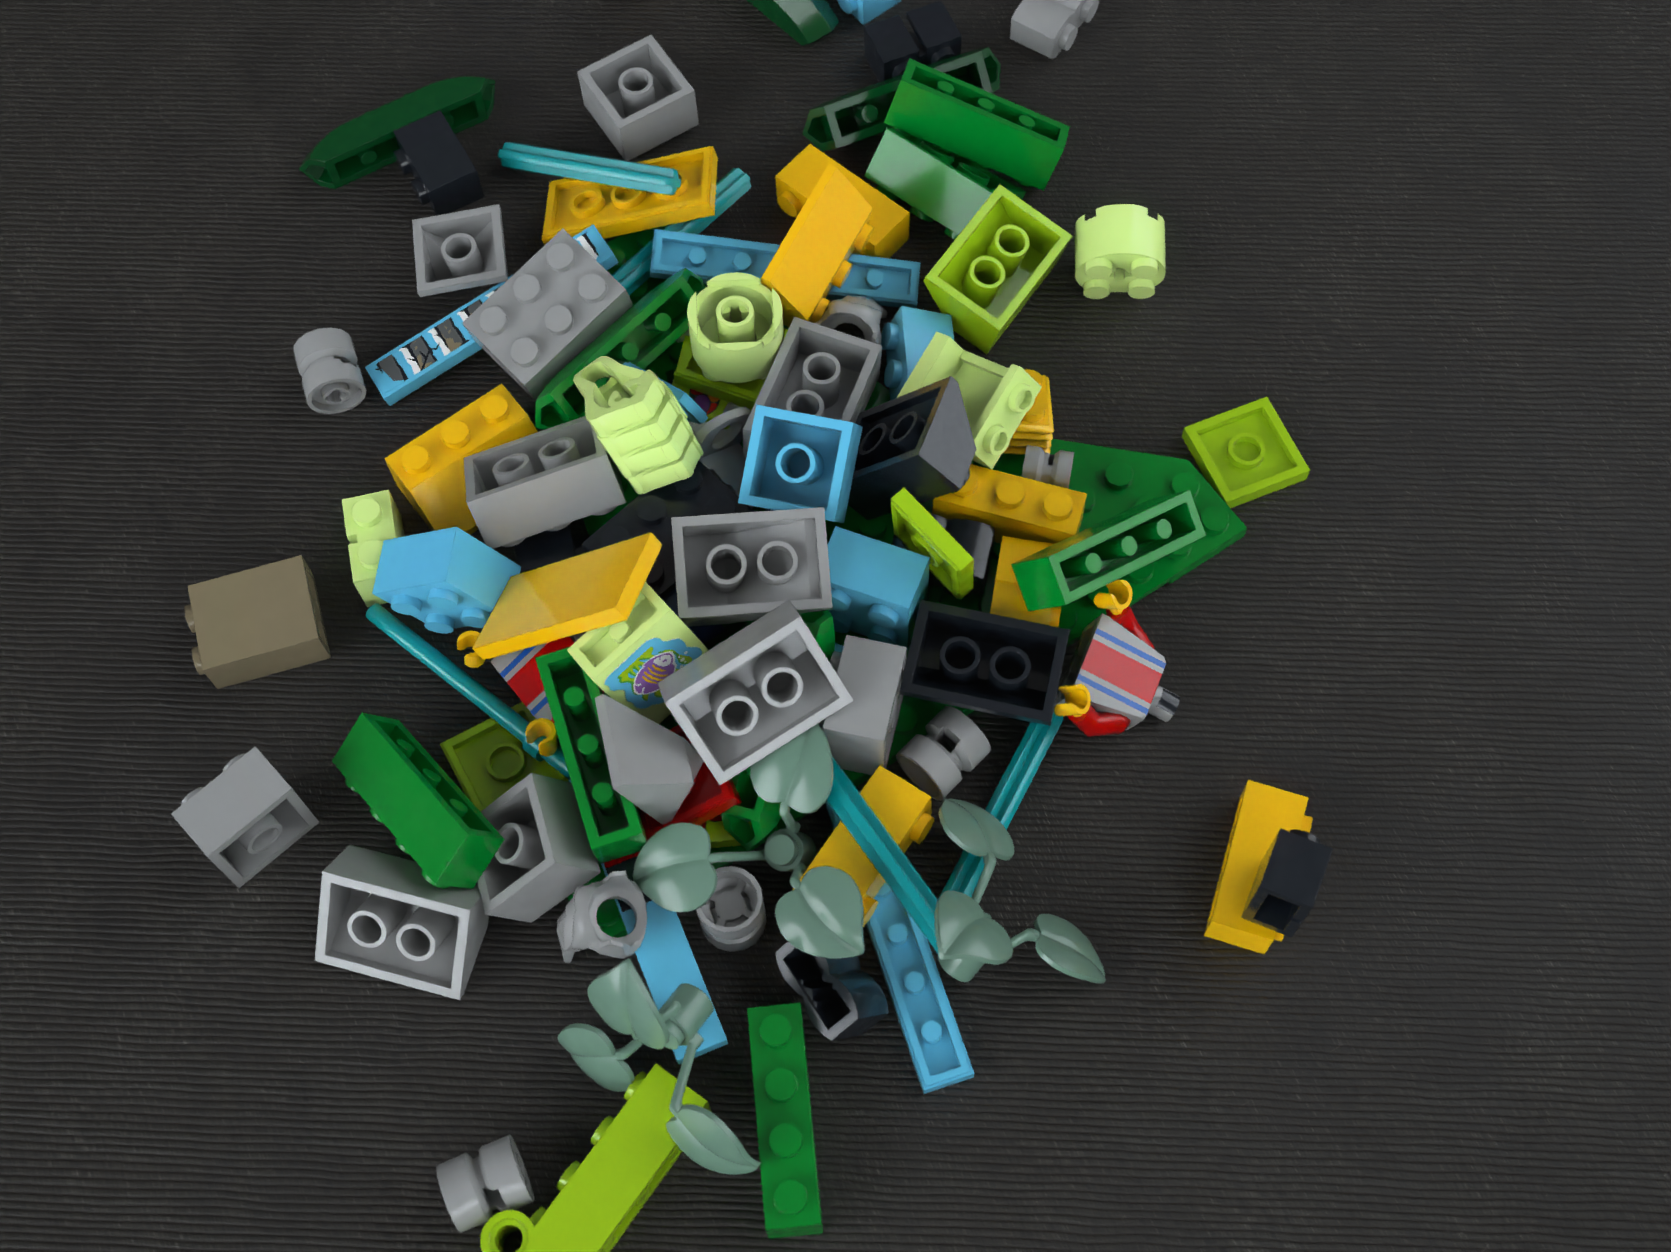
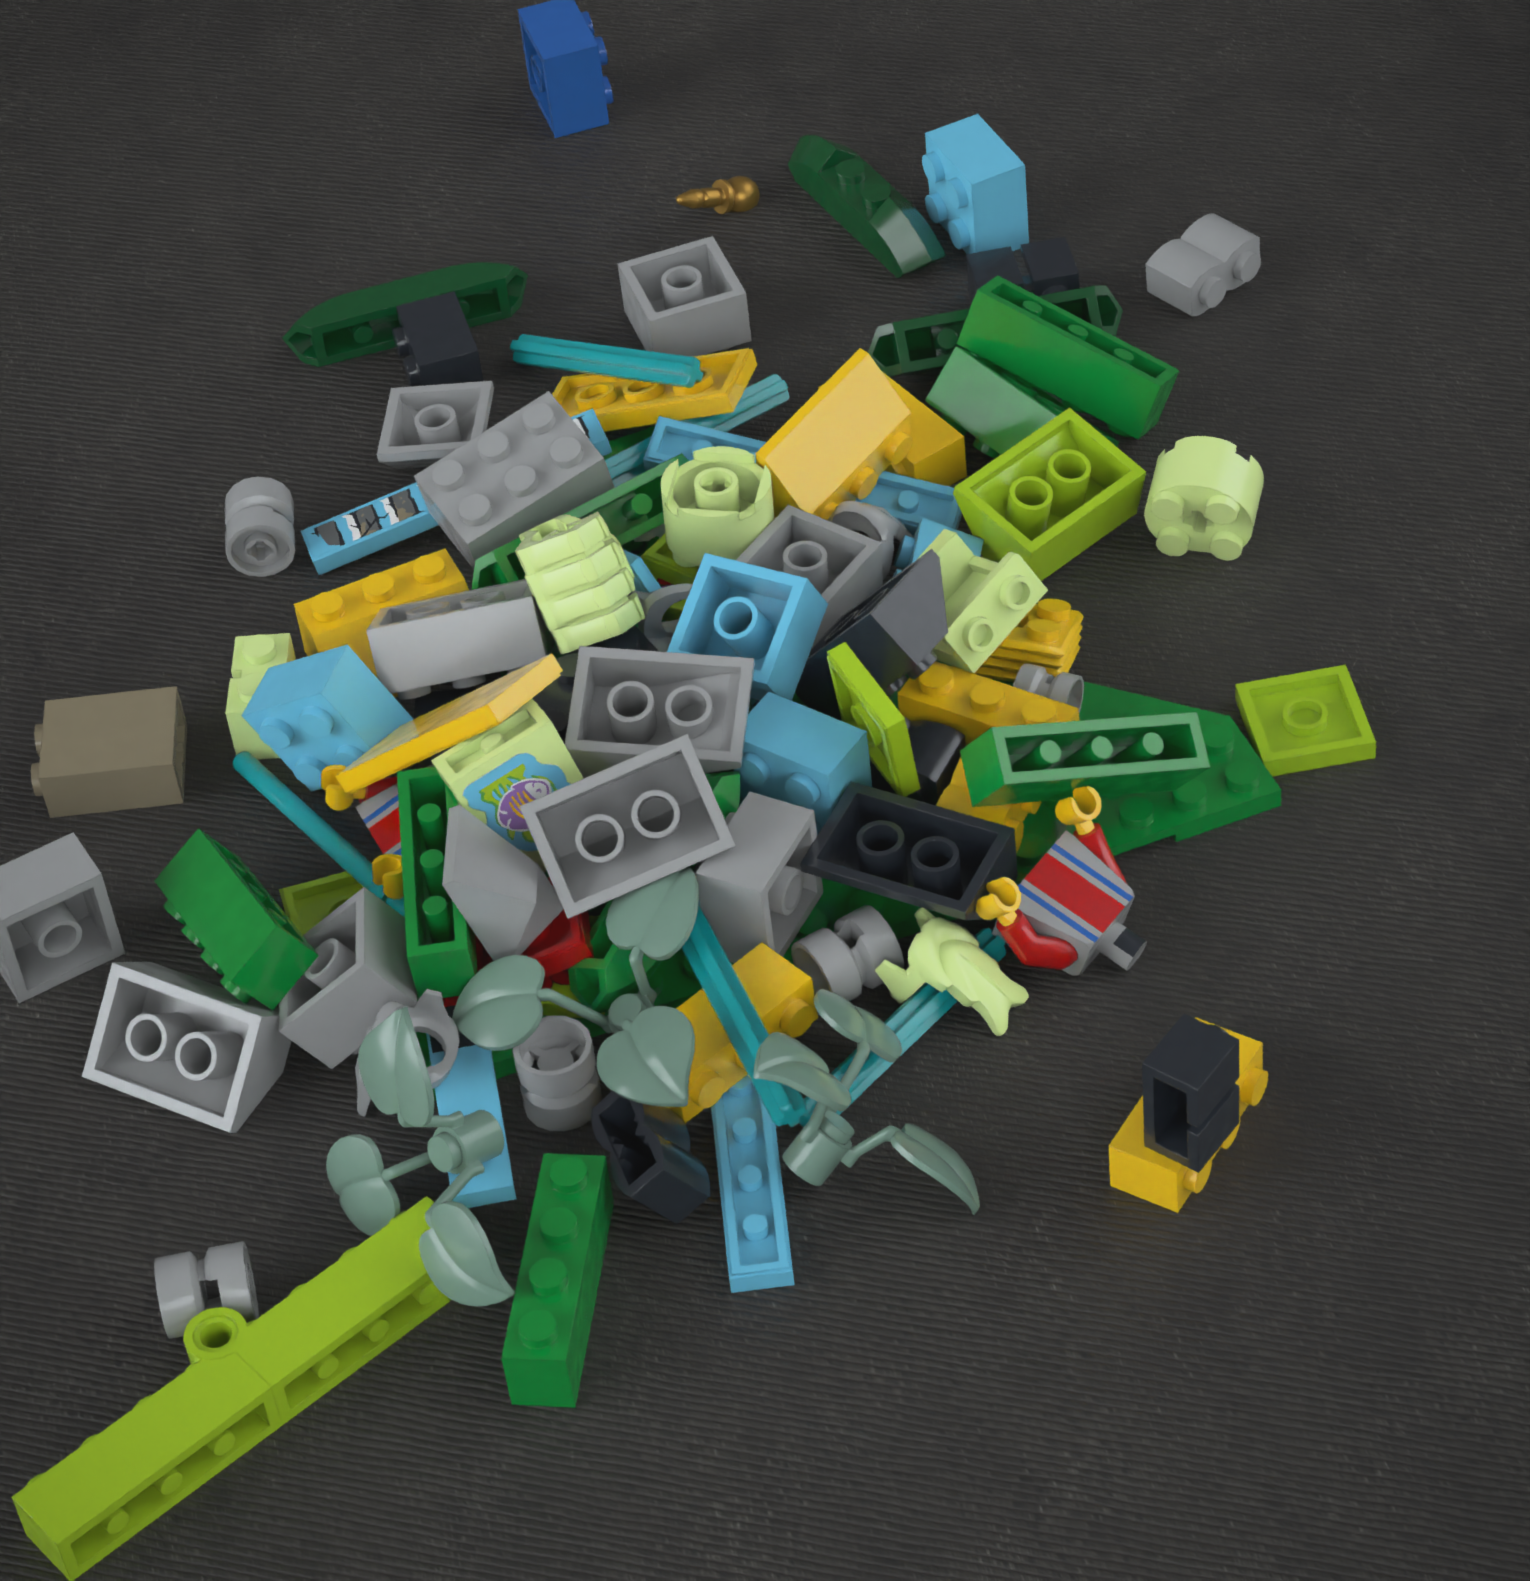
camera: 15 degrees right, 20 degrees down
none -> yellowish green hair [875,907,1029,1036]

